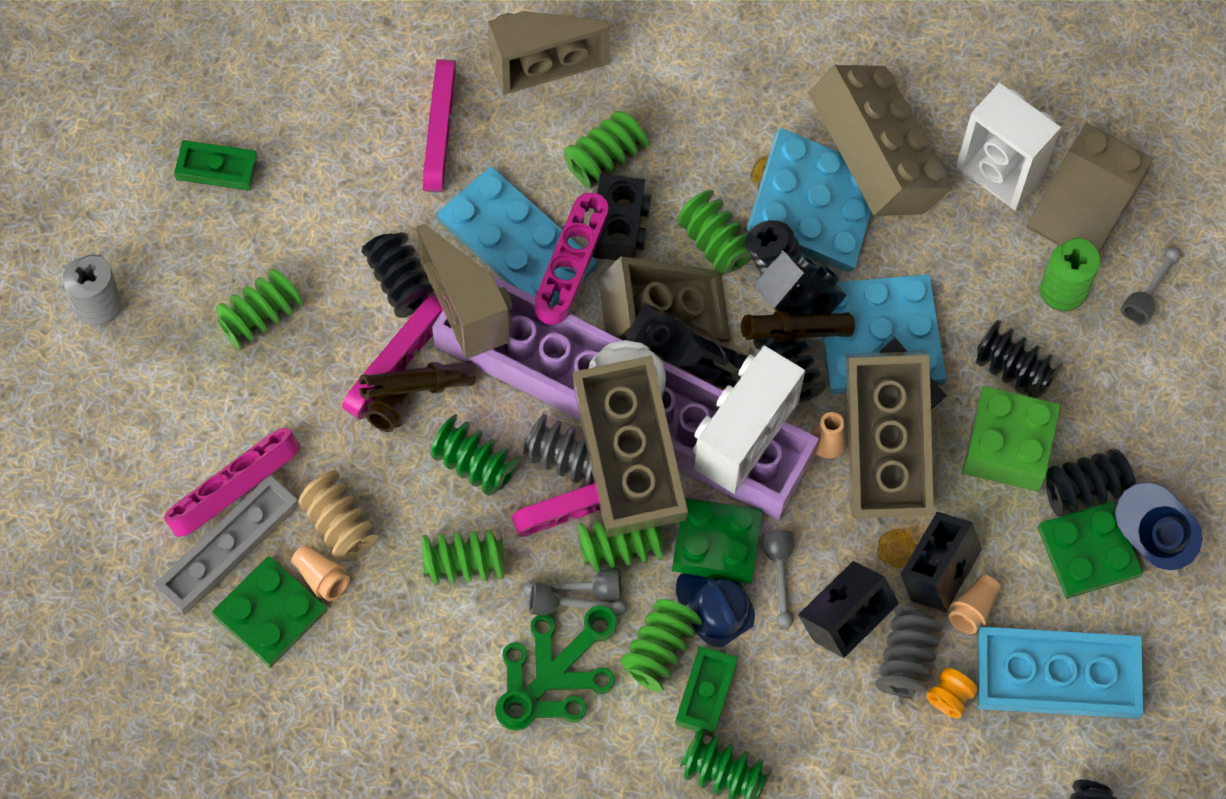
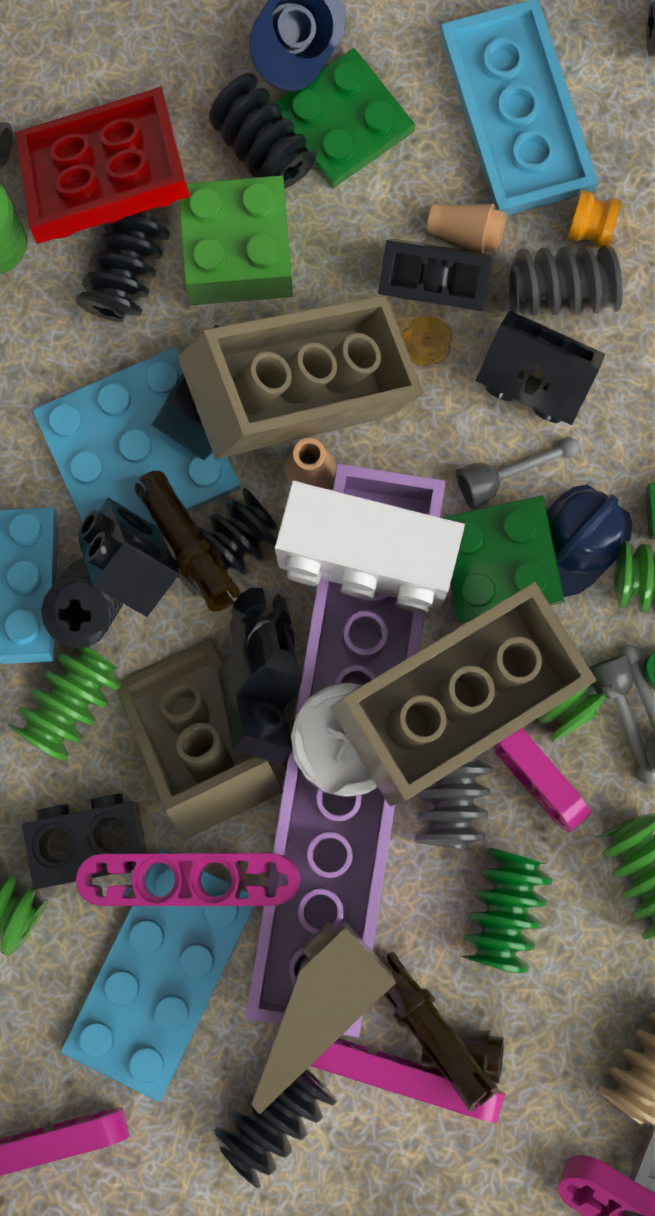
camera: 105 degrees left, 15 degrees up
none -> red plate [15,87,190,244]

